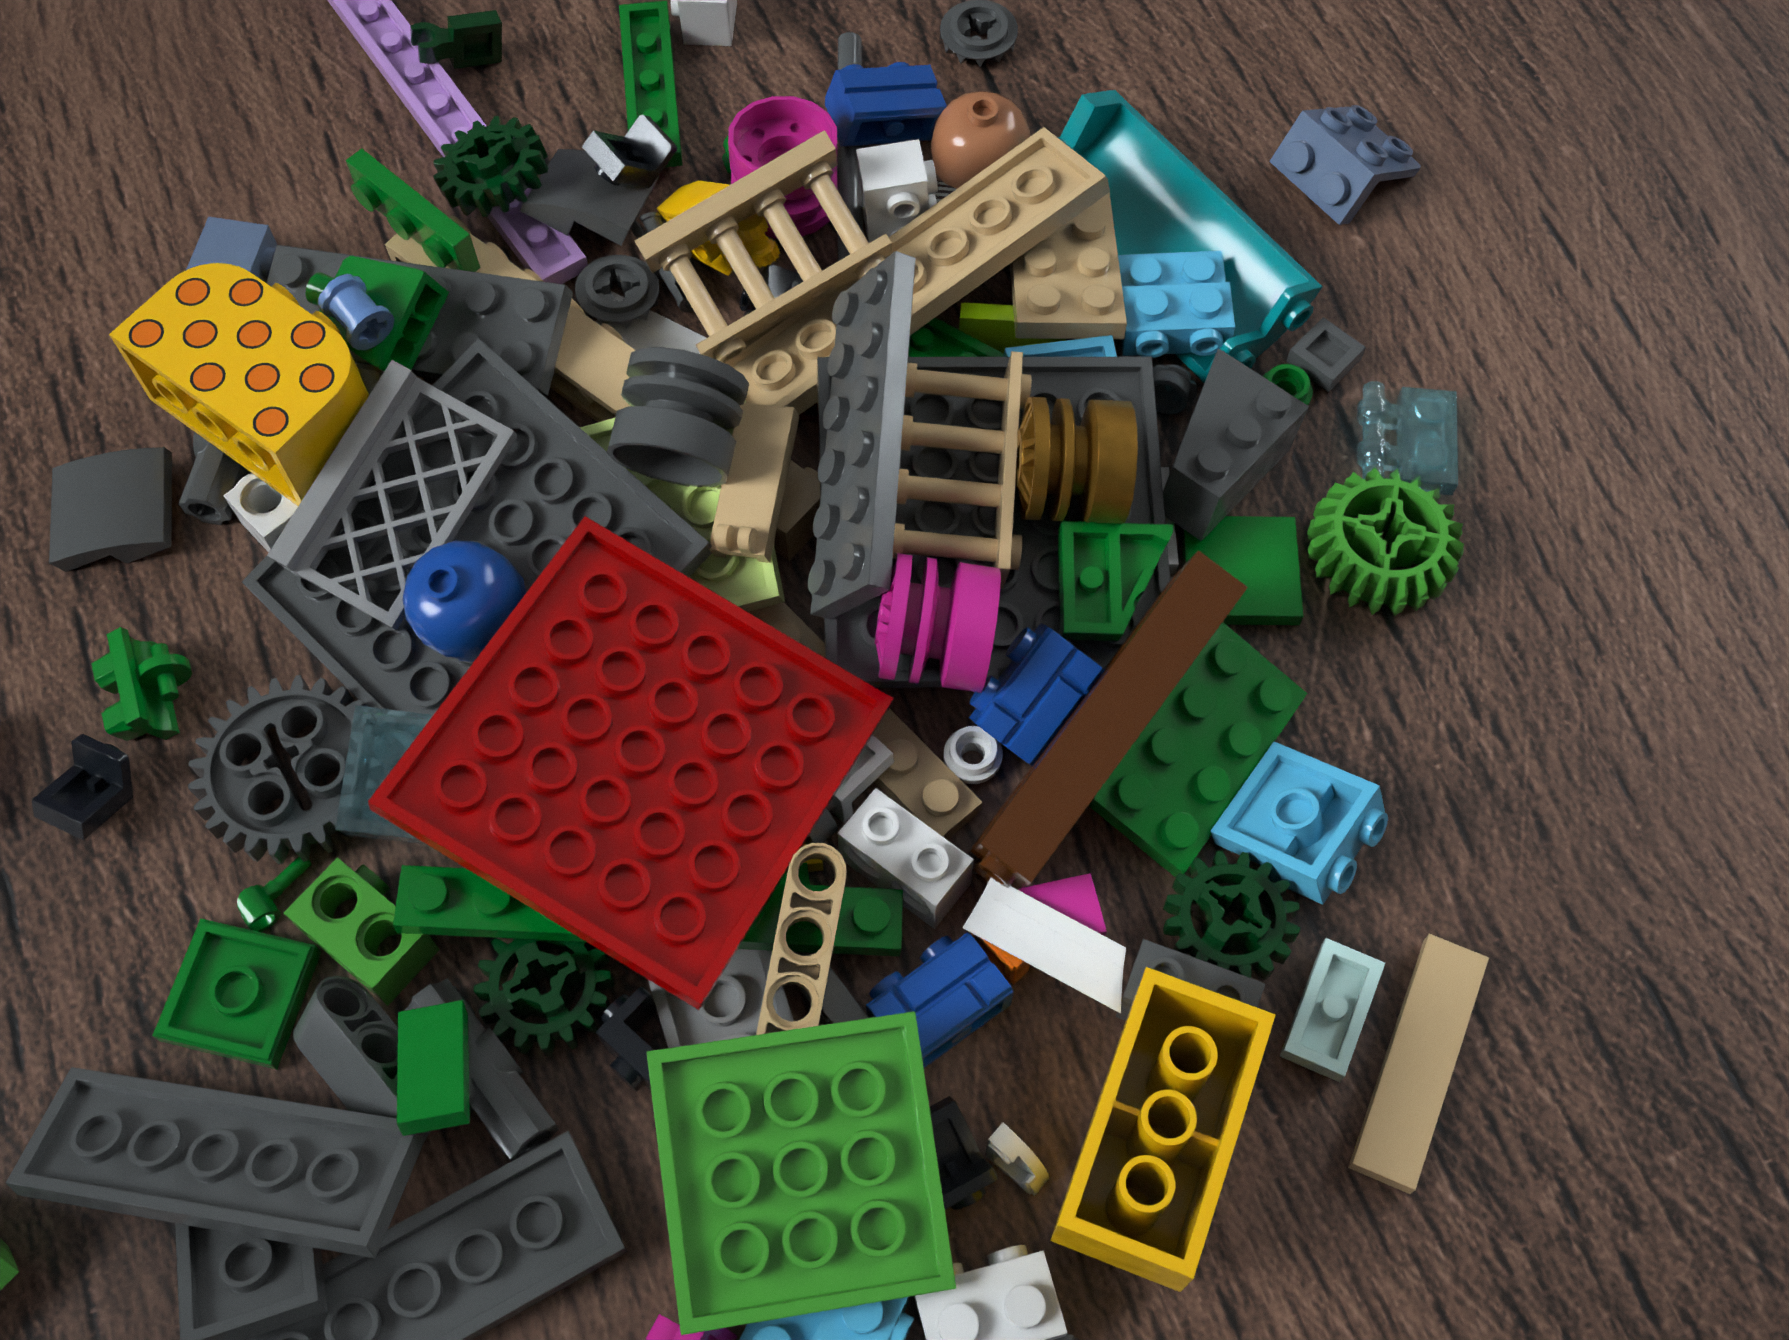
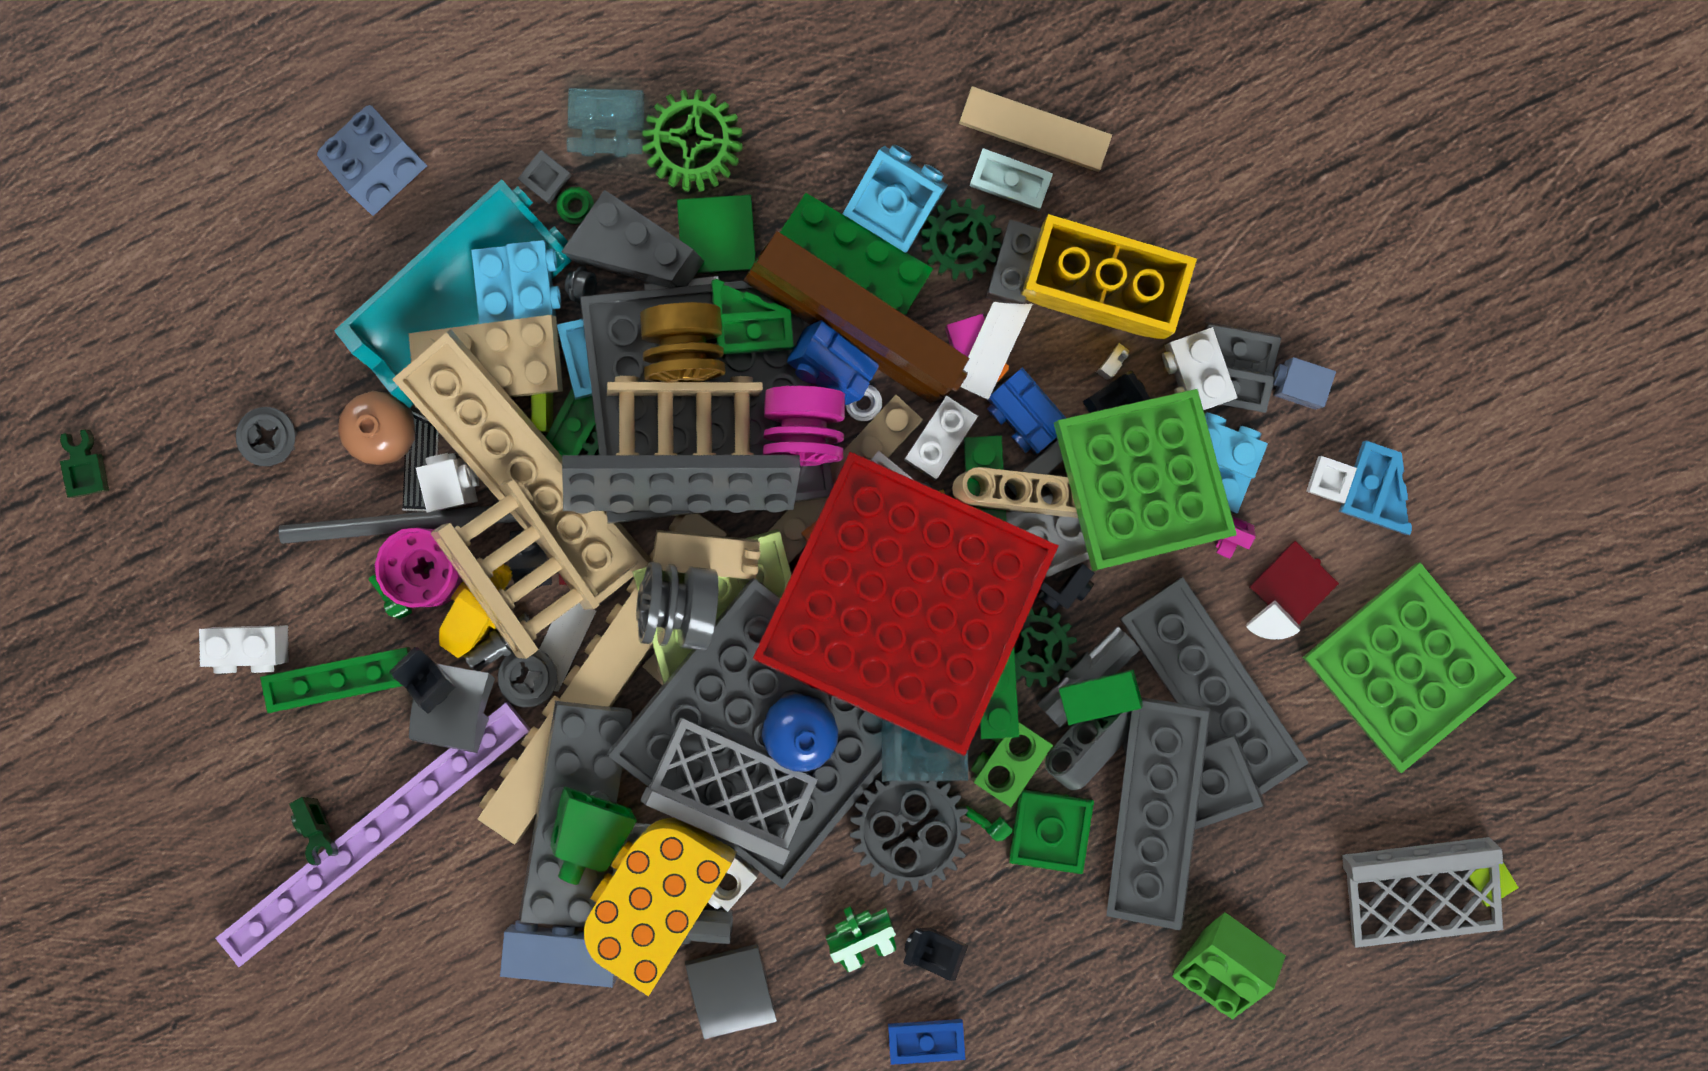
camera: 90 degrees left, 25 degrees up
medium blue bush [318,274,394,350] -> none
green plate [345,148,481,272] -> none
dark green gear [433,116,549,217] -> none
blue brick [825,62,947,147] -> none

